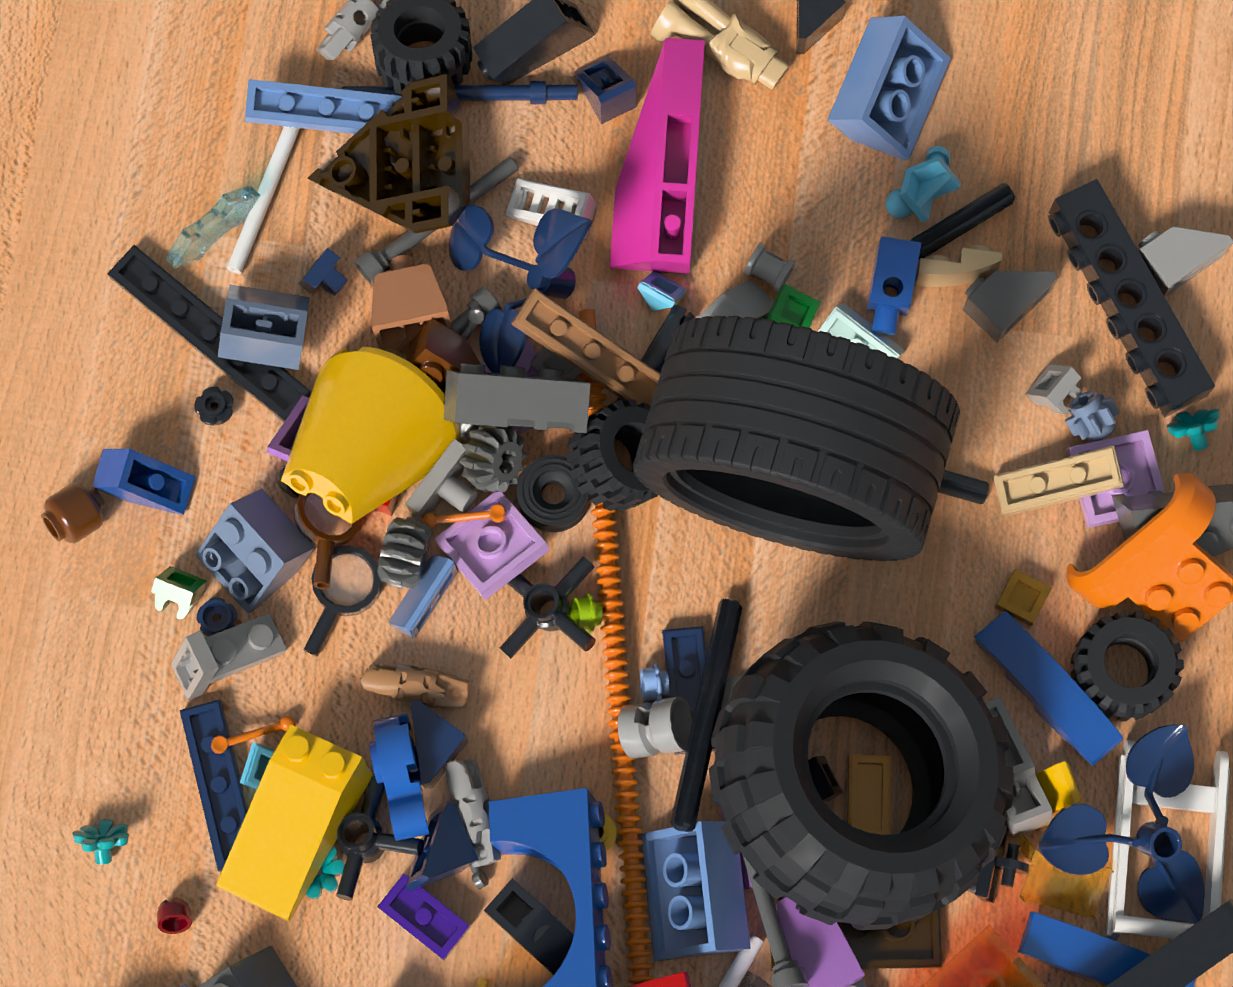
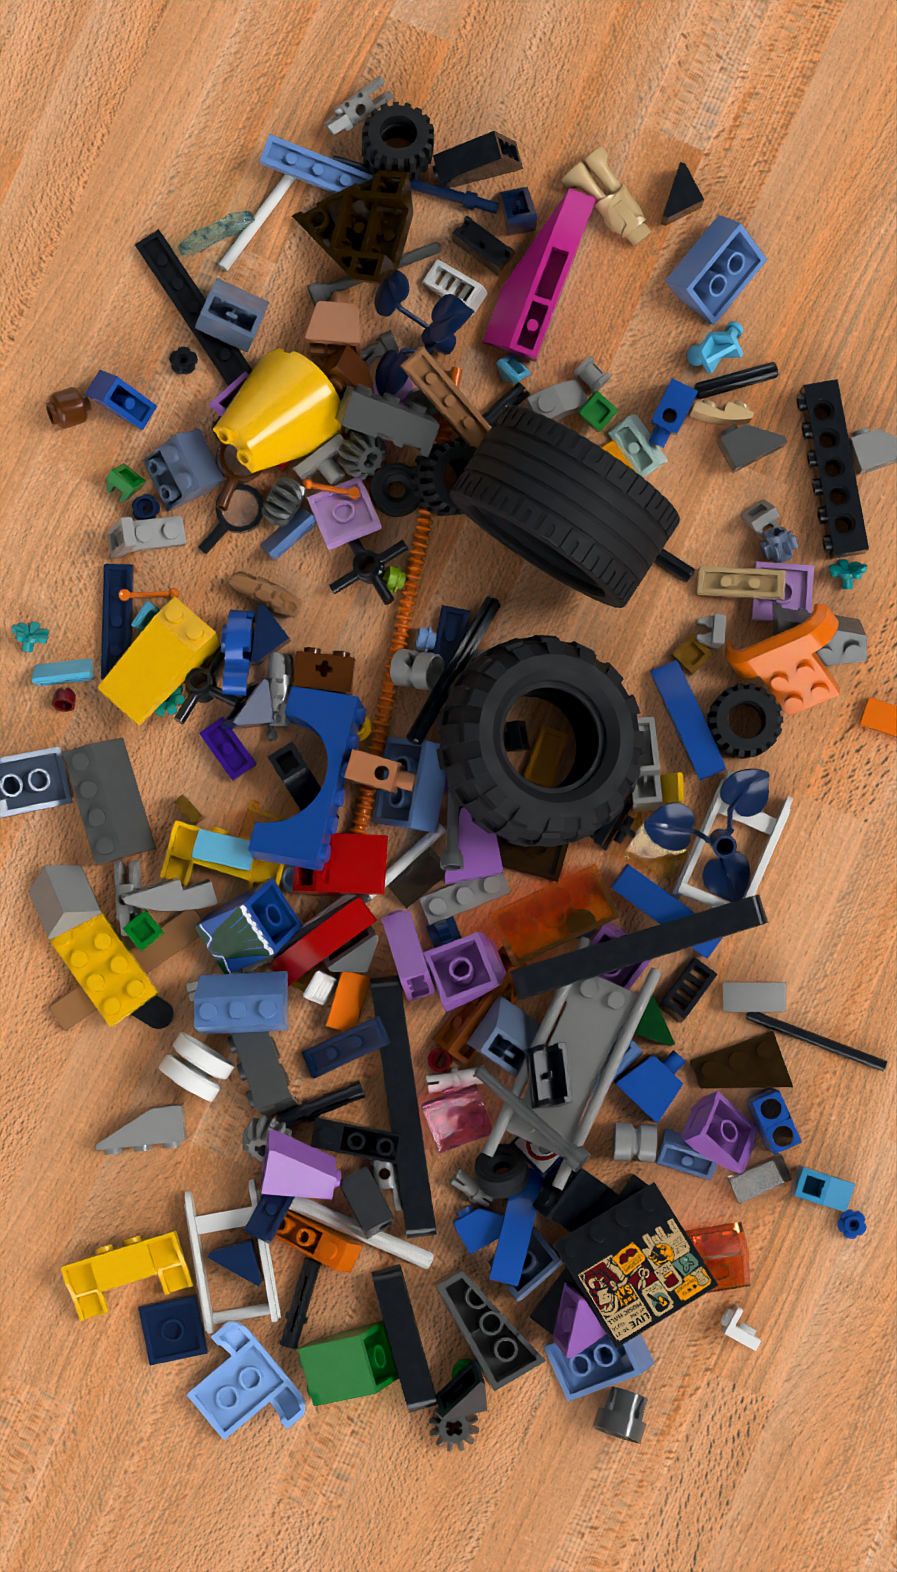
camera: 15 degrees right, 10 degrees up
dark blue tile [298,248,348,296] -> none
none -> medium azure slope [32,658,95,687]
none -> reddish brown brick [293,647,356,695]
none -> nougat torso [344,749,417,794]
none -> black hinge [452,215,515,276]
none -> light grey tile [695,614,726,649]

